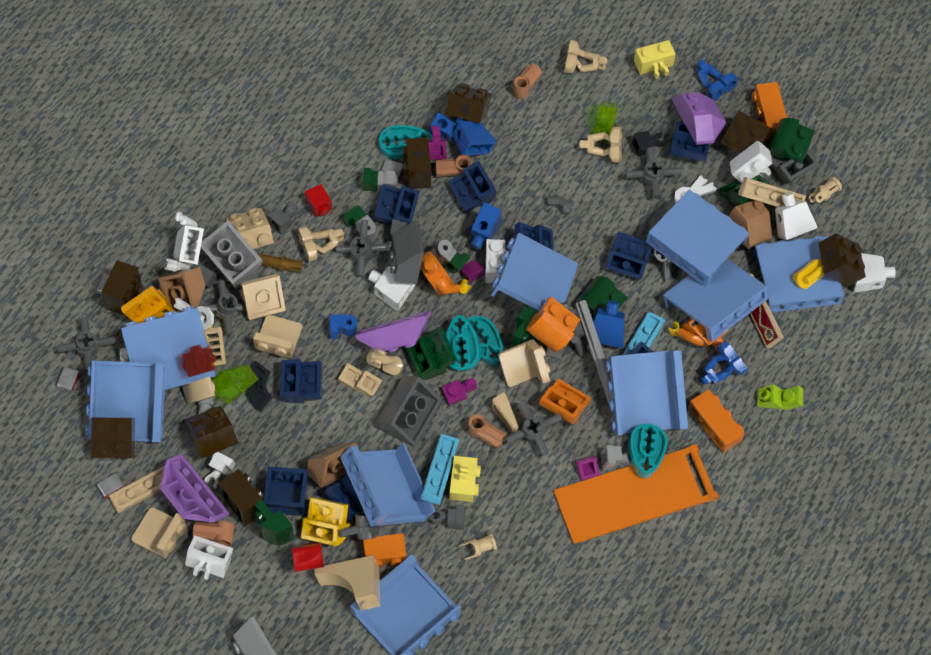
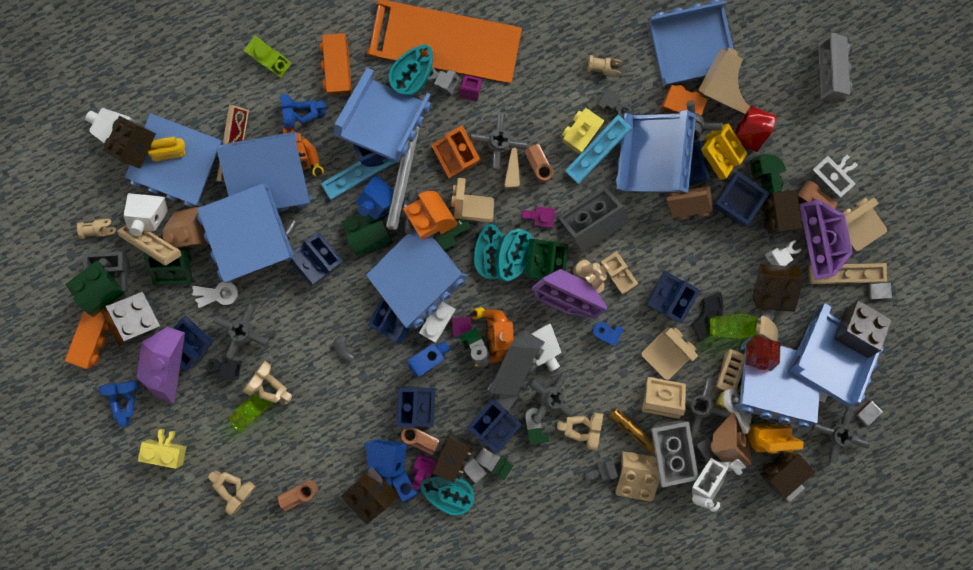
camera: 145 degrees left, 25 degrees up
red brick [305,184,332,217] -> none
white brick [730,141,772,183] -> none

